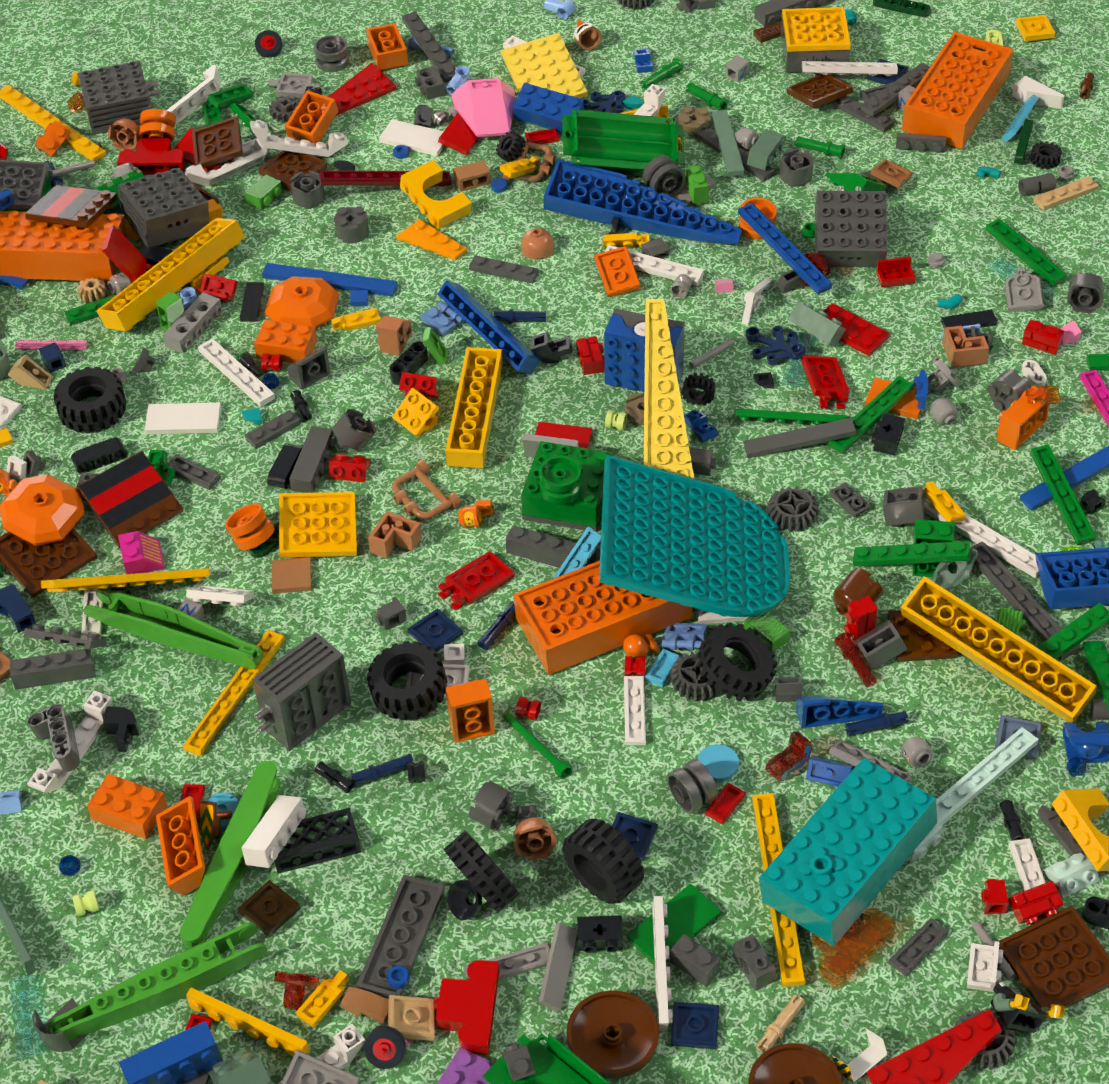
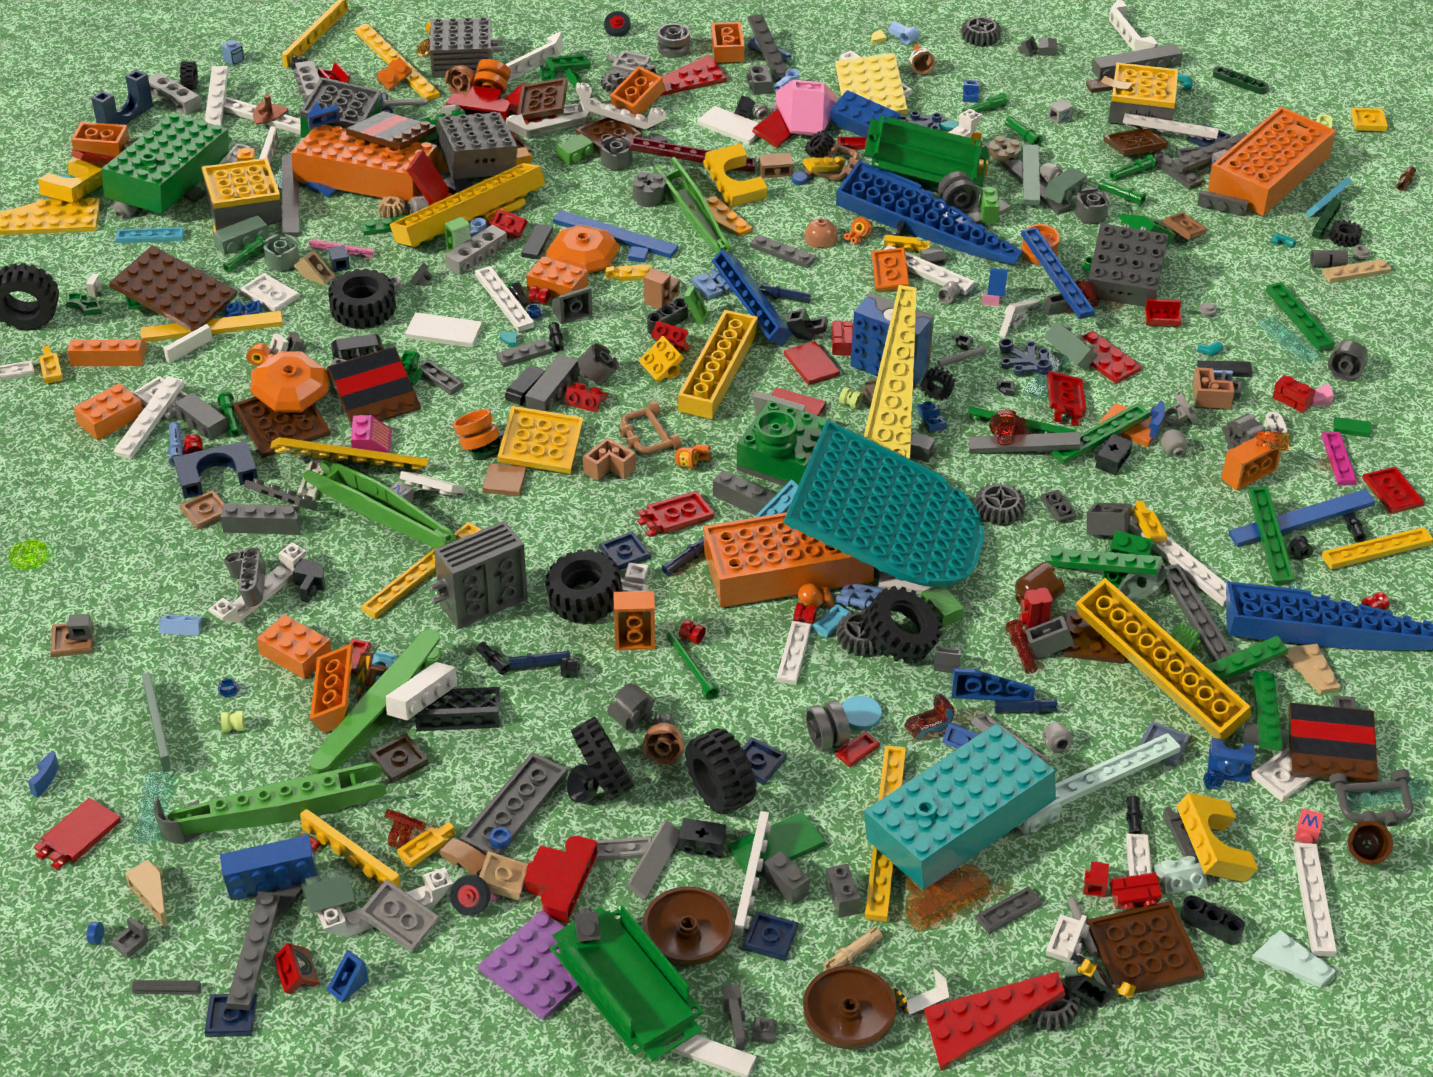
camera: 10 degrees right, 5 degrees down
dark grey brick [374,596,407,631] -> none
blue tile [393,145,409,159] -> none
light grey tile [1005,266,1044,312] -> none
white slope [1012,76,1065,109] -> none
none -> bright green piece [654,157,733,255]
none -> tile [784,341,840,385]
none -> orange piece [844,217,873,244]
none -> light yellow tile [871,30,886,44]
none -> black tile [955,333,973,351]
none -> blue slope [987,268,1008,297]
none -> clear red tile [989,409,1027,446]
none -> tan sticker [1101,76,1132,89]
none -> green pin [1109,154,1156,181]

